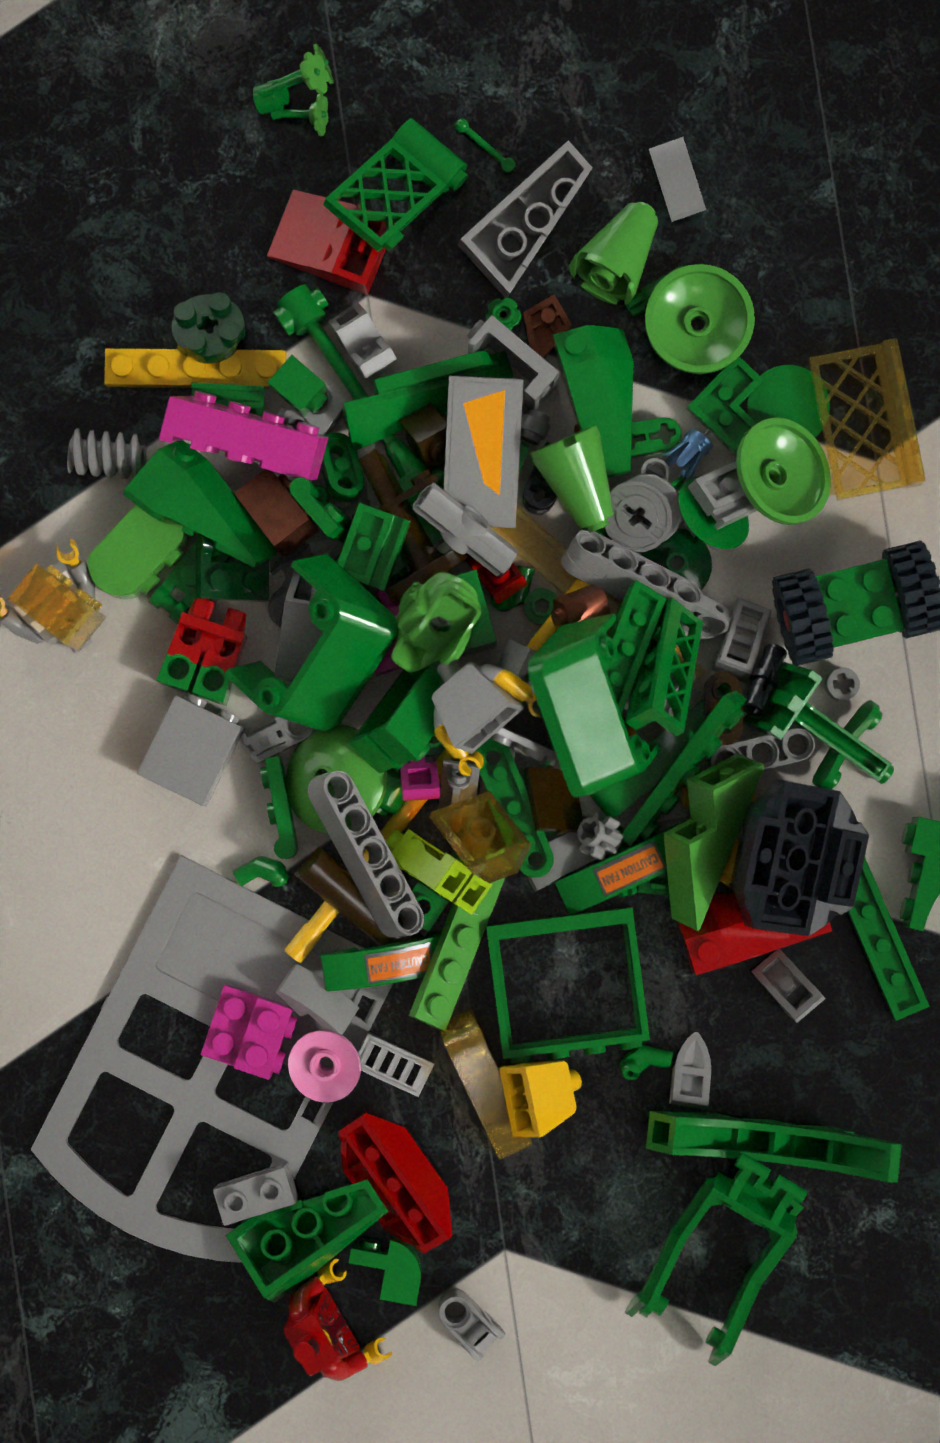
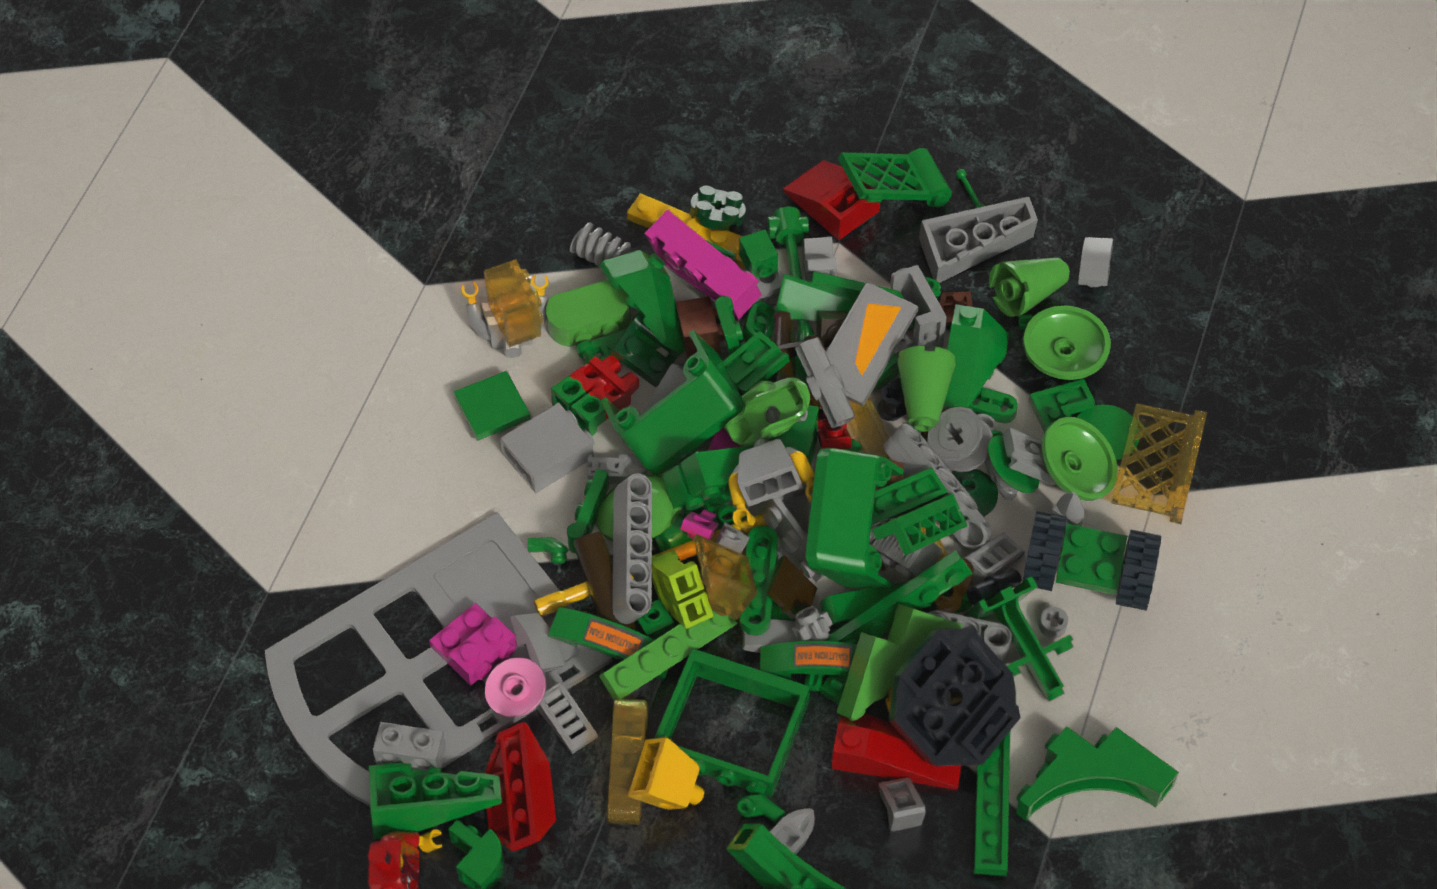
camera: 20 degrees right, 30 degrees down
plant [253,43,334,136] -> none
flat silver piece [662,428,713,480] -> none
none -> green tile [454,371,531,441]
none -> light grey plate [1051,492,1084,536]

